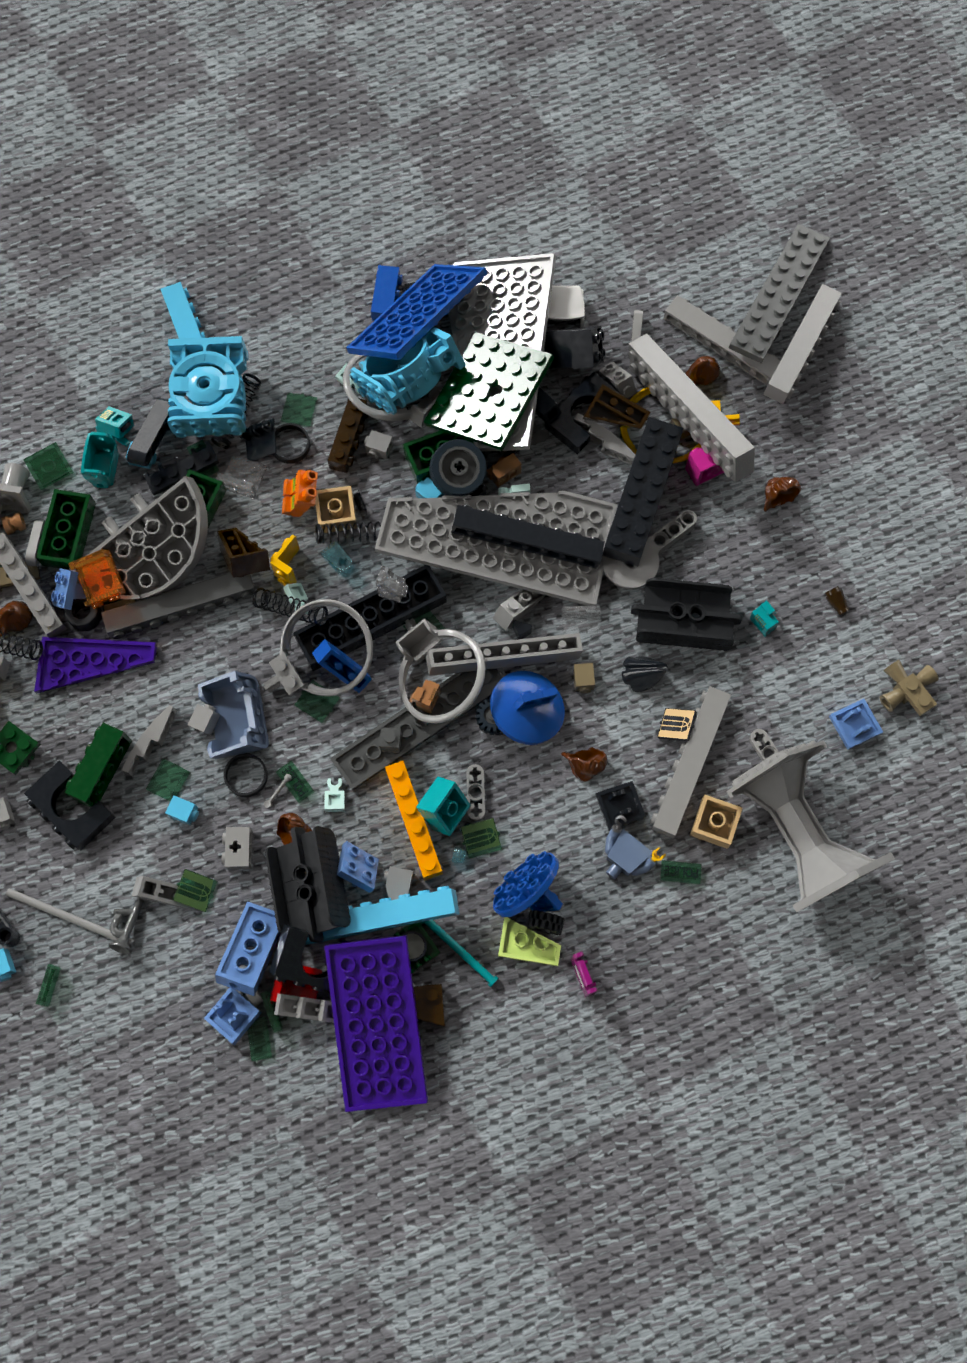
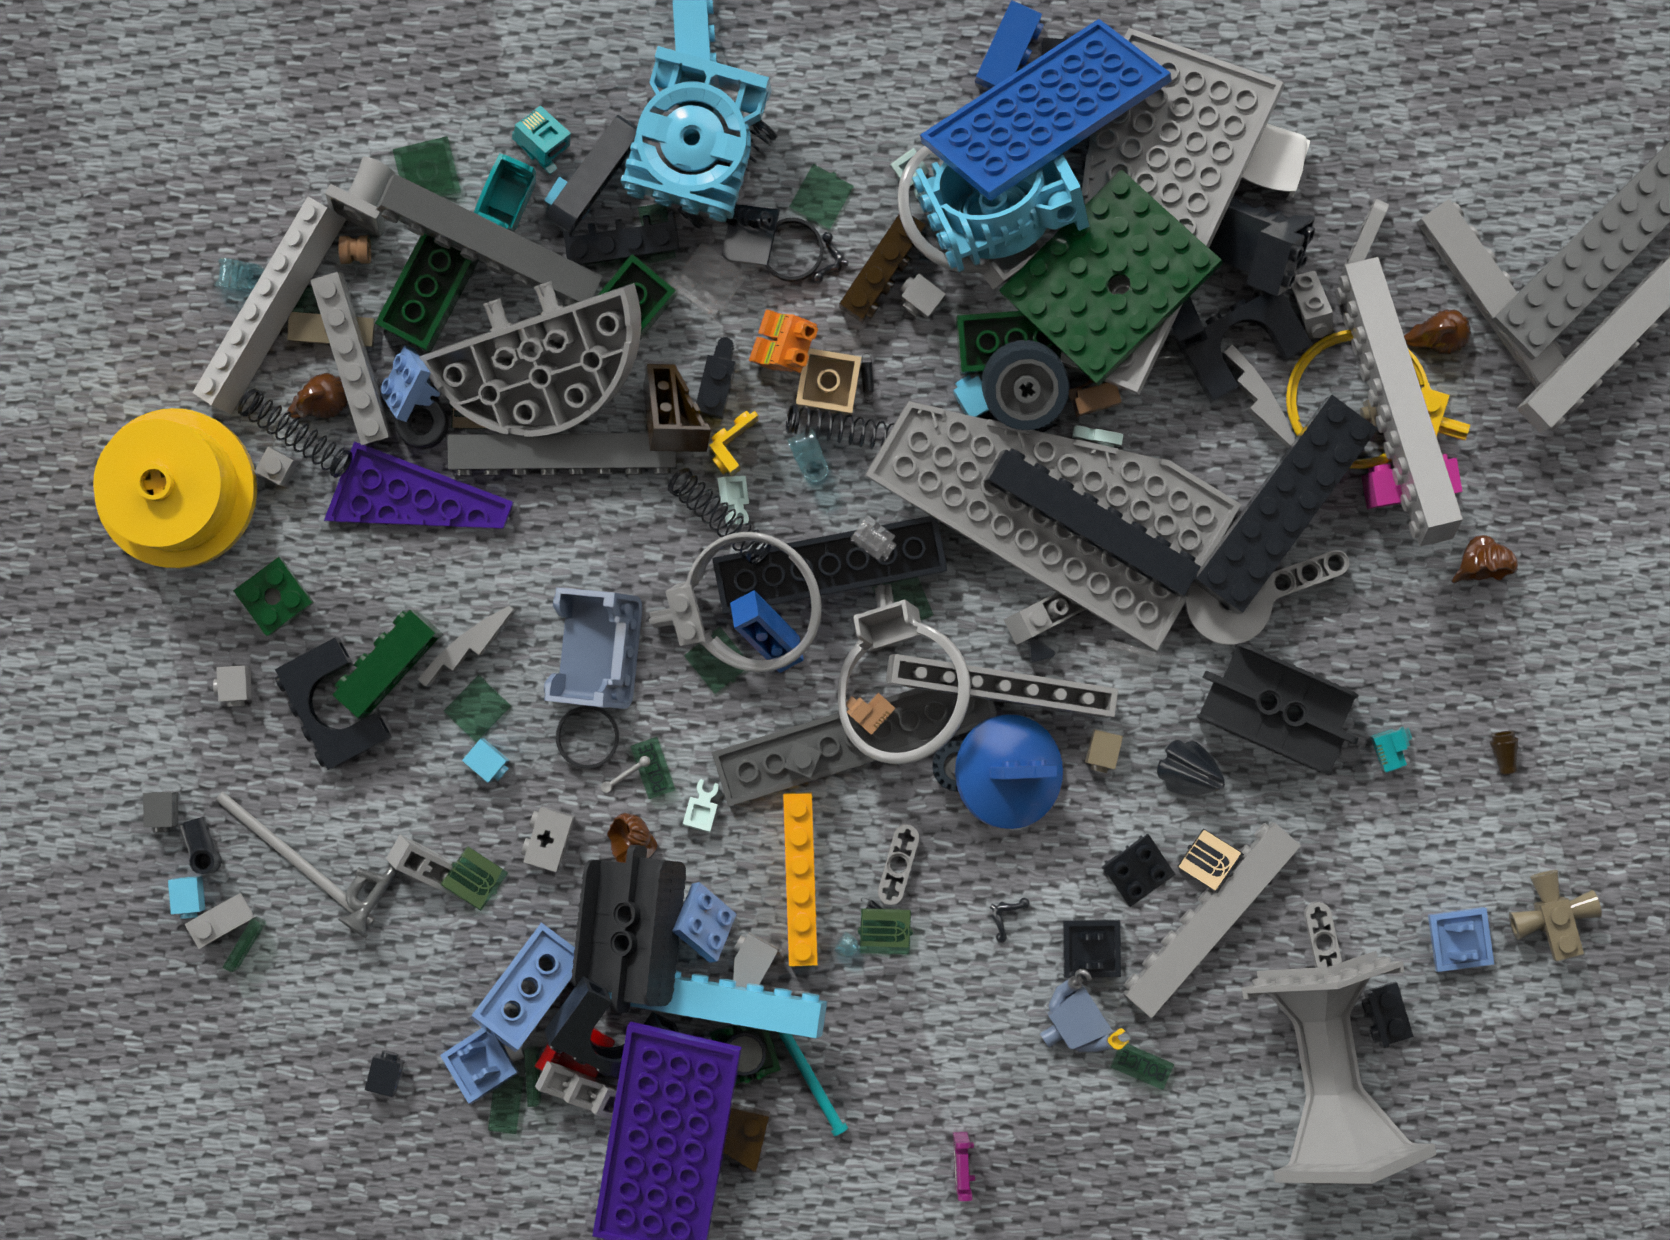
camera: 15 degrees right, 15 degrees up
light grey beam [26,520,46,566] -> none
clear orange panel [68,549,126,609] -> none
light grey brick [187,703,220,736] -> none
teal brick [416,777,471,836] -> none
blue bracket [493,851,563,917] -> none
yellowish green wing [498,917,561,966] -> none
black tyre [526,910,565,935] -> none
reddish brown hair [561,747,607,782] -> none
dark brown wedge [582,384,651,431] -> none
tan brick [690,795,743,849] -> none
none -> light grey slope [185,893,255,949]
none -> black brick [364,1050,405,1097]
none -> dark grey brick [376,174,602,306]
none -> black hinge [696,337,736,420]
none -> black piece [813,232,849,283]
none -> black piece [990,898,1030,943]
none -> black hinge [1101,834,1176,907]
none -> black bracket [1361,981,1414,1048]

